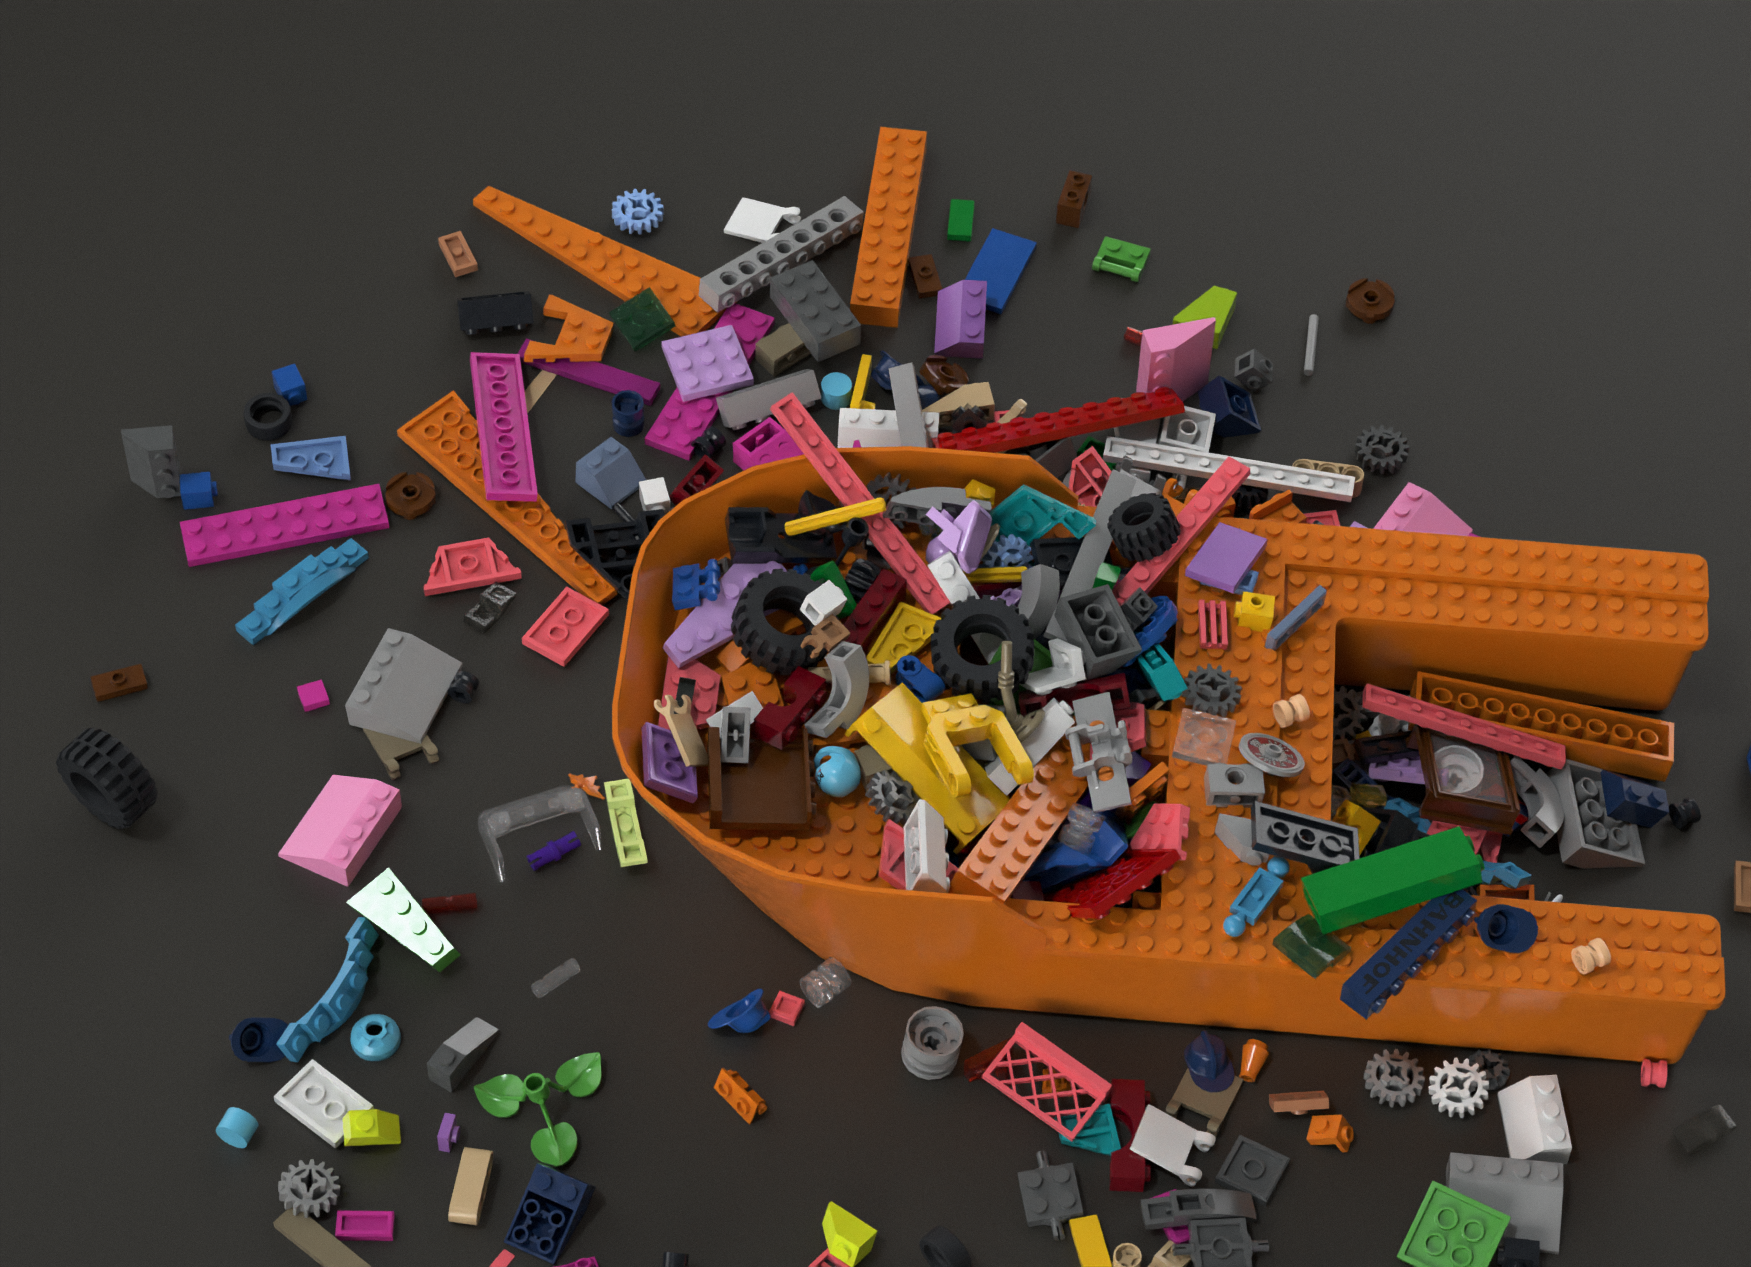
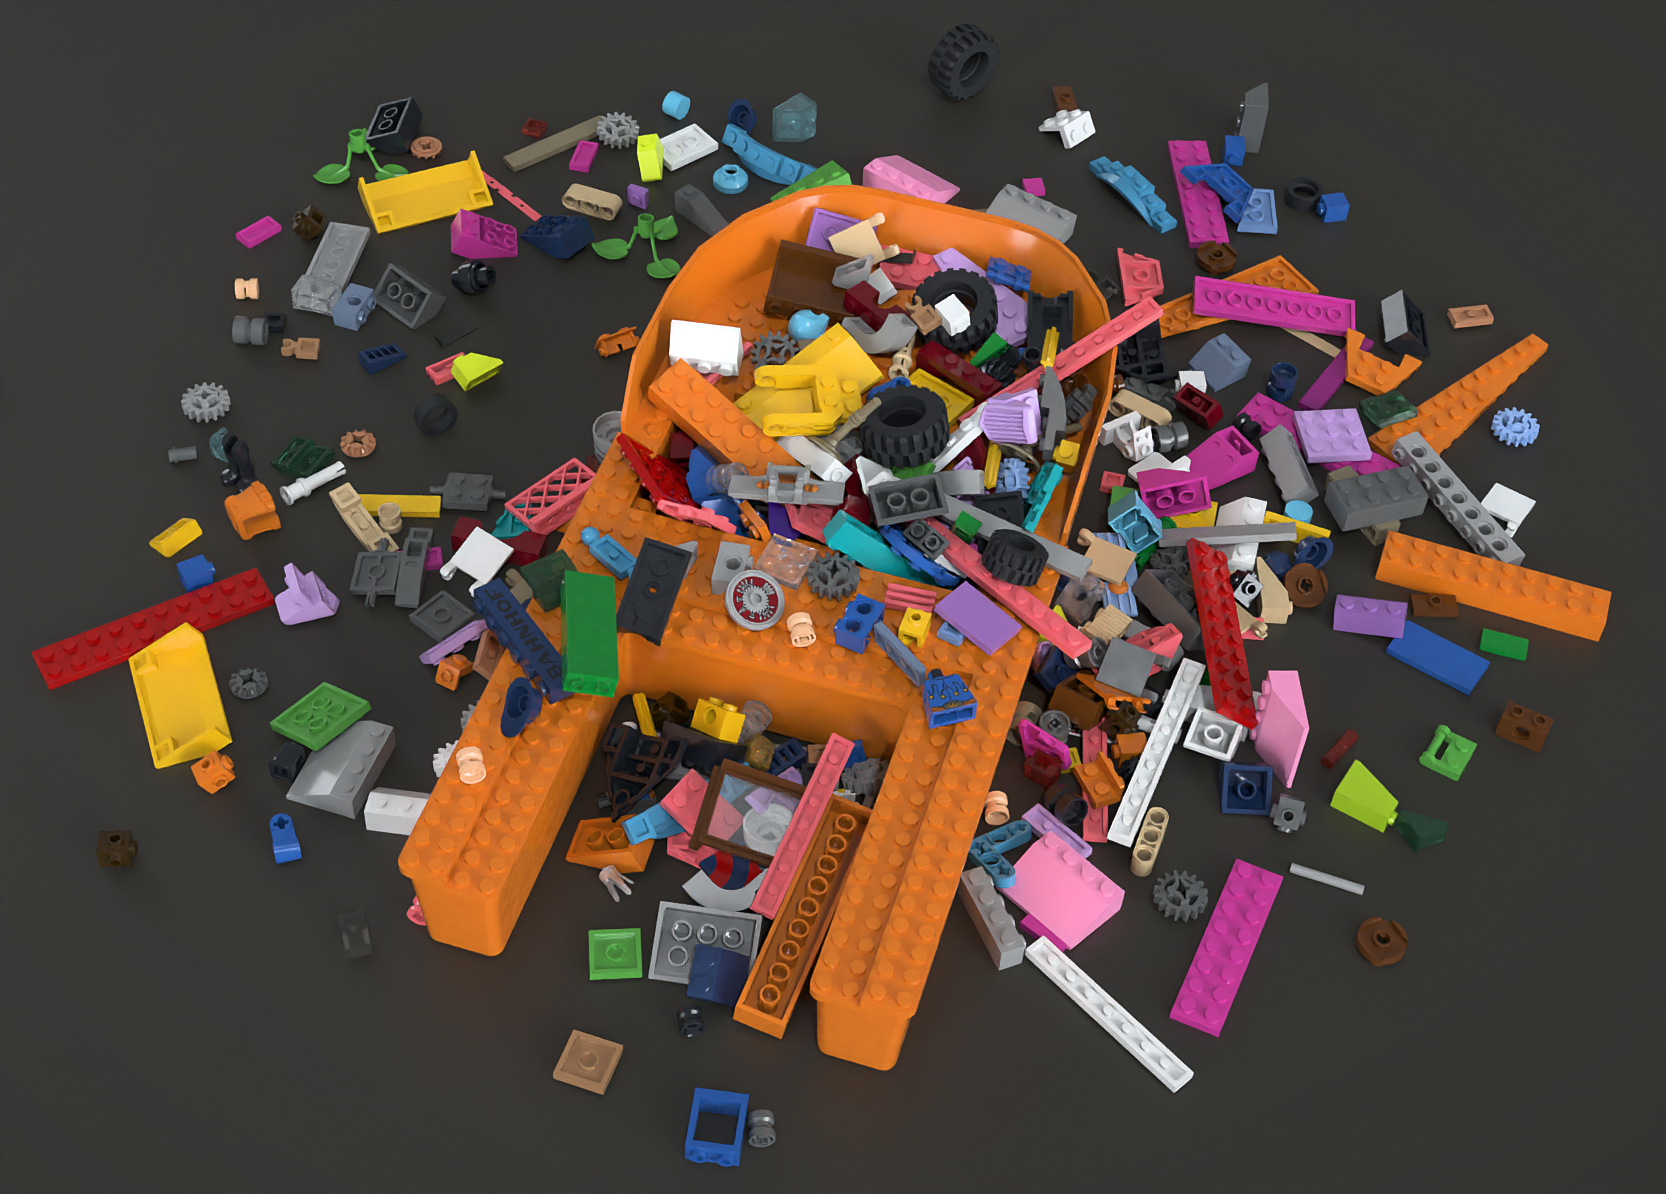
camera: 100 degrees right, 5 degrees down
none -> blue piece [270,813,302,864]
none -> lavender plate [419,619,488,665]
none -> bright green plate [589,928,642,980]
none -> clear light blue slope [772,92,817,142]
none -> blue brick [834,593,885,654]
none -> torso [922,669,977,729]
none -> white plate [1024,935,1194,1093]
none -> white bracket [1039,109,1095,149]
none -> dark pink plate [1169,859,1283,1037]
none -> blue wing [1180,163,1254,223]
none -> clear green slope [1395,809,1449,853]

